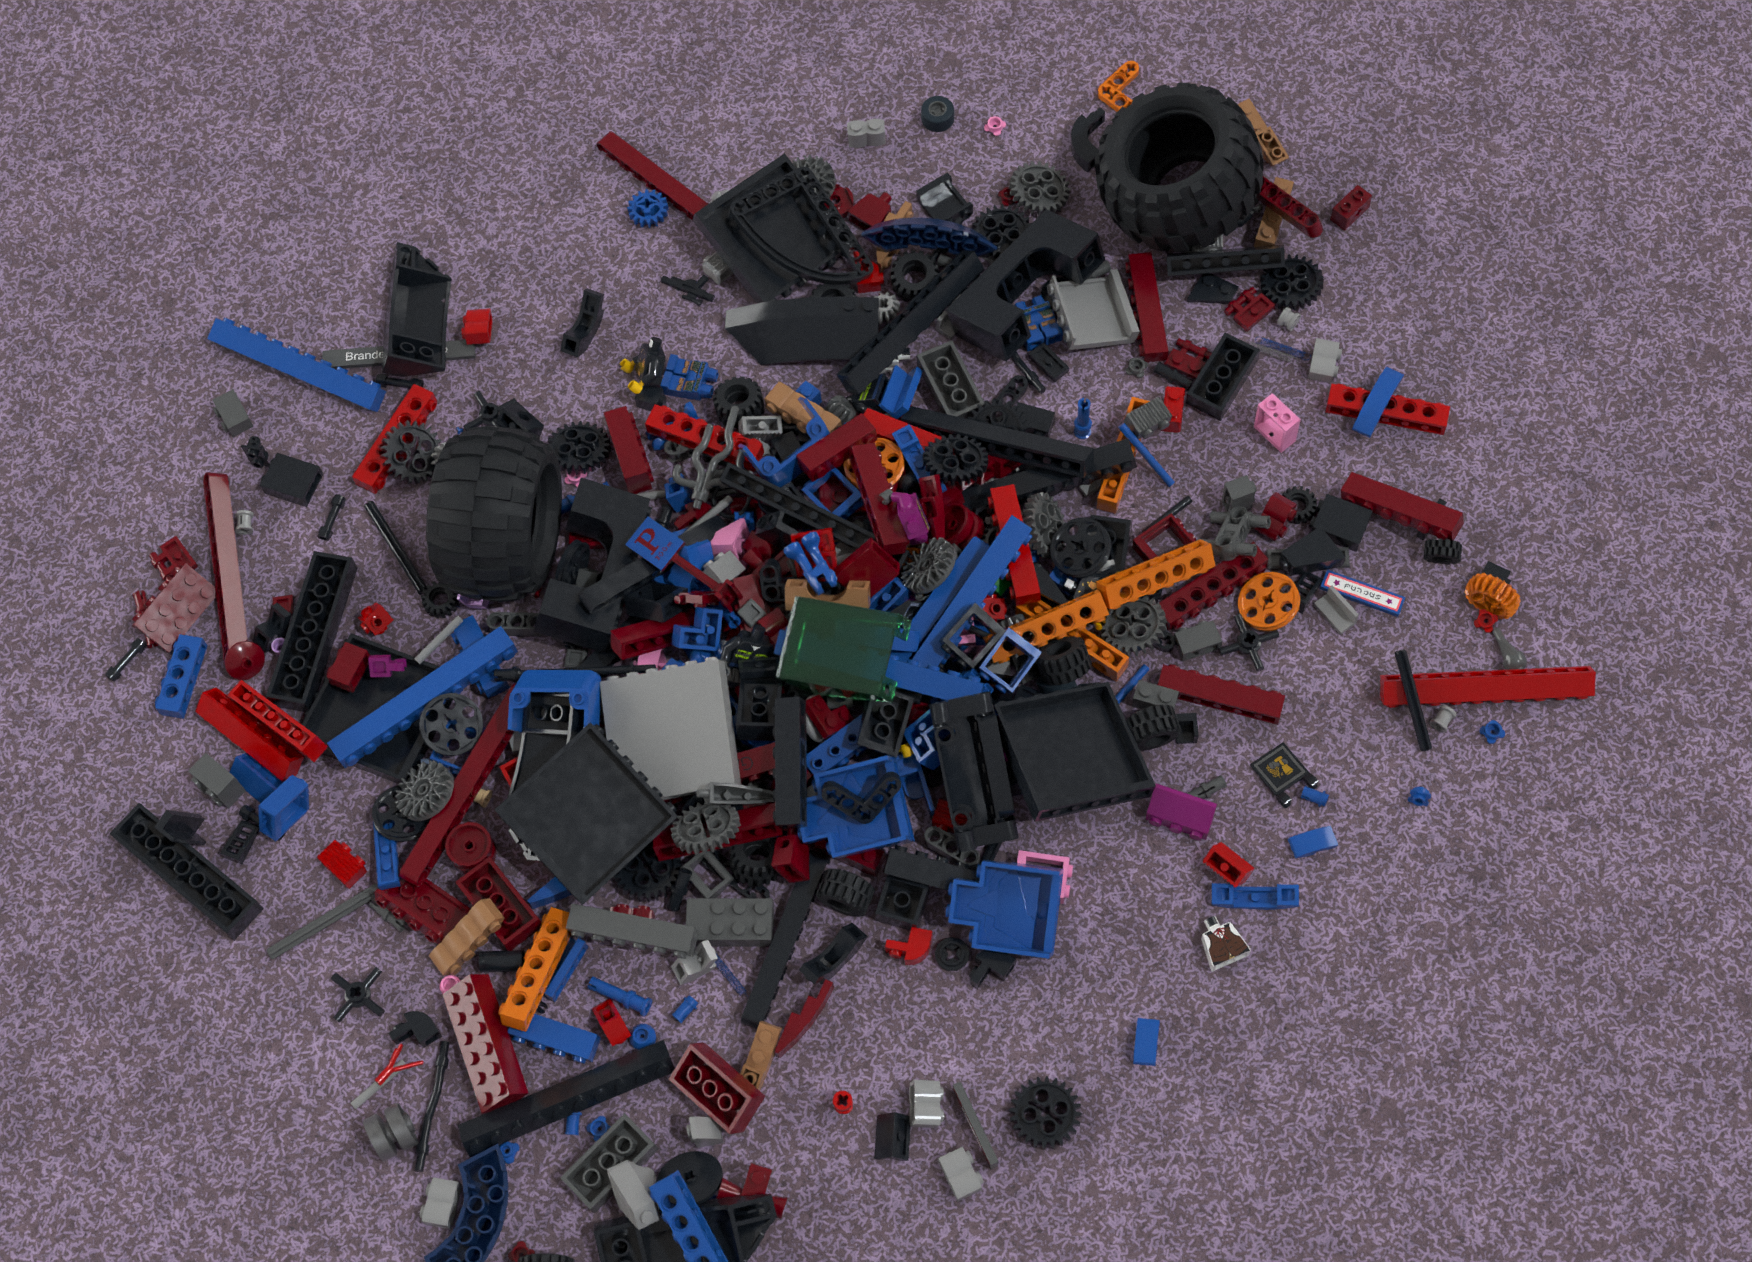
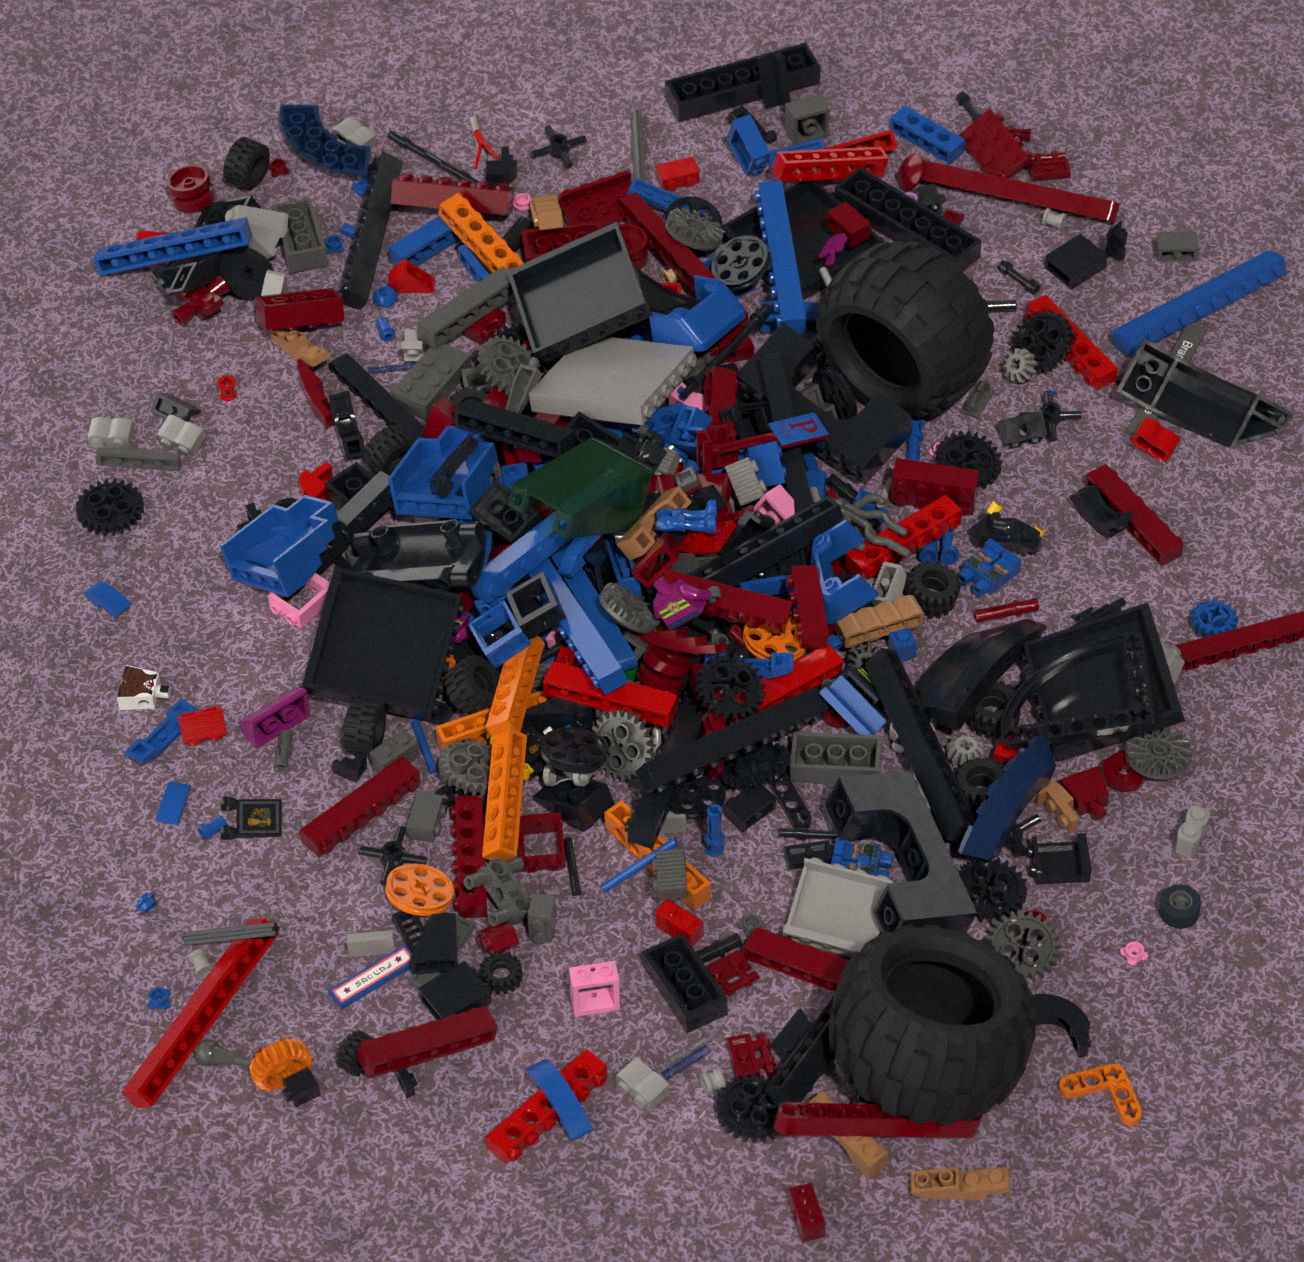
camera: 115 degrees right, 15 degrees down
flat silver wheel [363,1102,418,1162] -> none
blue pin [588,976,652,1017] -> none
none -> dark red pin [974,598,1039,623]
none -> dark red brick [1085,464,1184,566]

